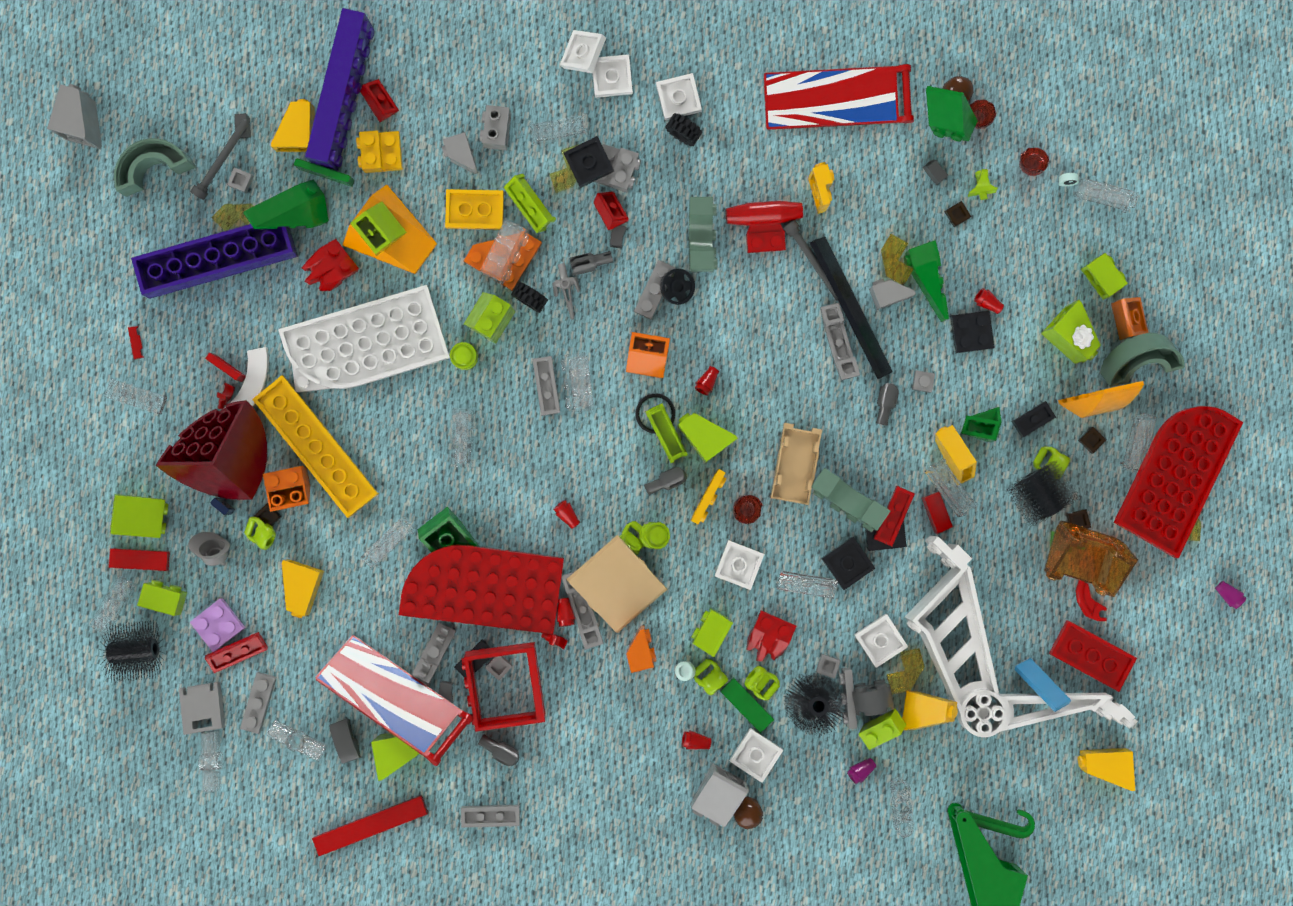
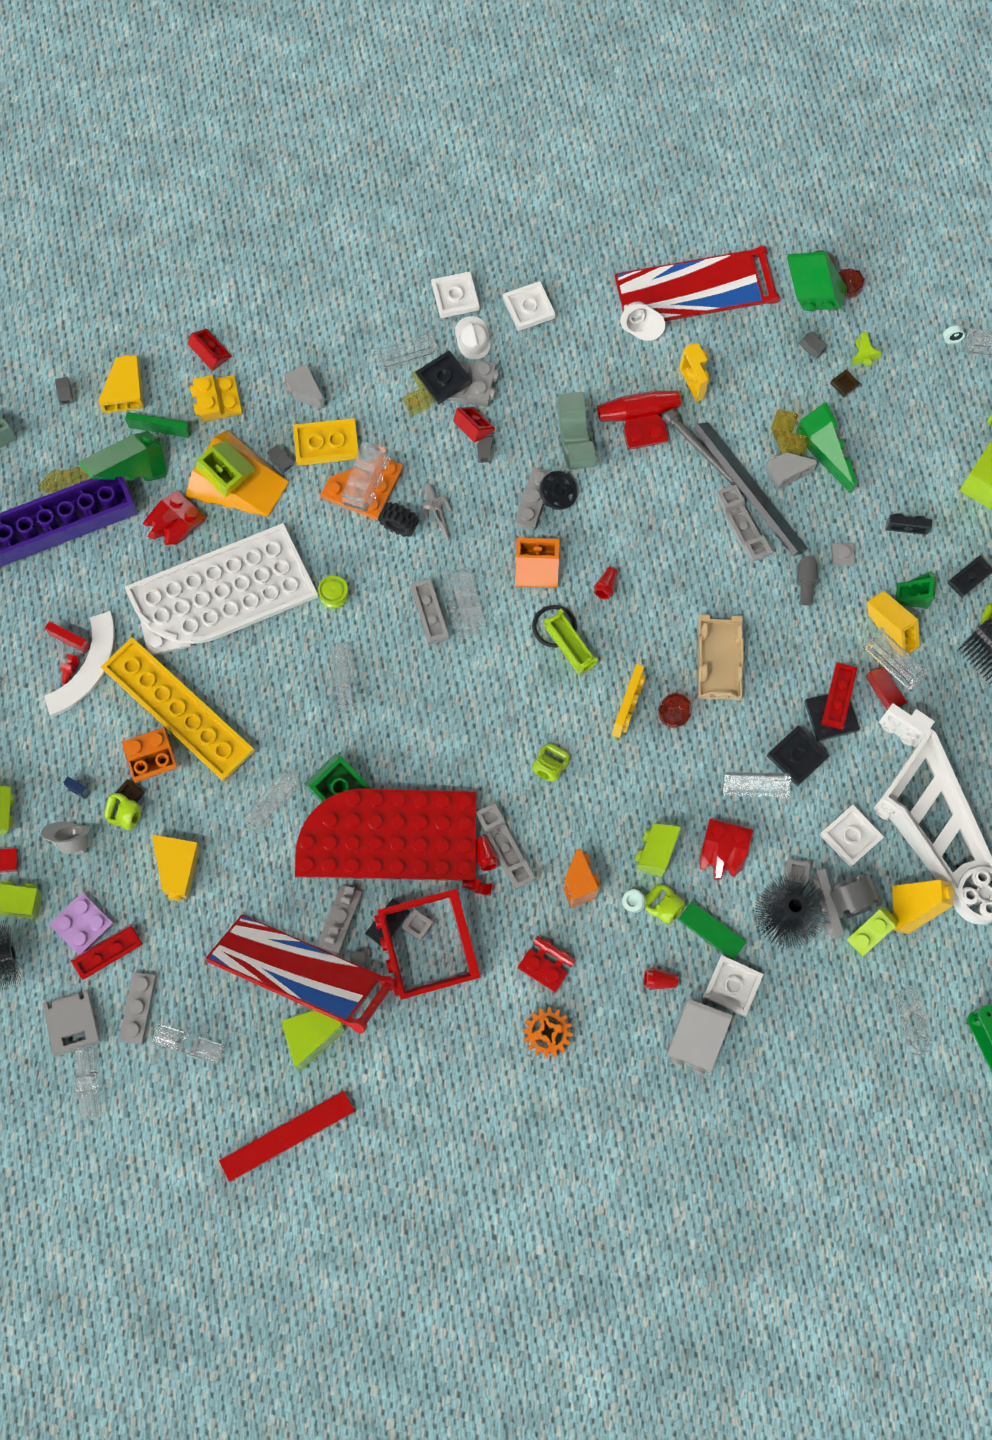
camera: 10 degrees left, 15 degrees down
dark red brick [156,400,267,500] -> none
dark grey piece [190,119,249,200] -> none
light grey plate [227,167,254,194] -> none
dark purple brick [305,8,374,171] -> none
dark grey slope [329,719,361,764] -> none
light grey plate [461,805,520,828] -> none
lime slope [464,292,515,344] -> none
dark grey arm [478,734,519,766] -> none
light grey brick [480,105,511,151] -> none
lime container [503,174,556,233] -> none
red cone [553,500,580,529] -> none
white plate [560,30,606,73] -> none
tan piece [566,535,668,633] -> none
dark grey arm [569,251,613,276] -> none
lime wheel [639,522,670,549] -> none
dark grey arm [644,467,687,496] -> none
black tyre [665,113,702,146] -> none
lime slope [677,413,738,463] -> none
white plate [714,540,764,590] -> none
reddish brown hair [733,796,763,830] -> none
lime piece [744,666,780,701] -> none
sand green brick [811,468,890,532] -> none
magenta cone [847,758,877,785] -> none
clear yellow tile [886,648,925,695] -> none
black plate [950,310,995,354] -> none
red cone [974,288,1004,314] -> none
clear red hair [1019,147,1049,176] -> none
none -> dark grey piece [267,445,293,473]
none -> white piece [455,316,490,359]
none -> red plate [517,936,576,993]
none -> orange gear [522,1007,573,1059]
none -> white piece [620,302,665,341]
none -> black plate [885,514,932,535]

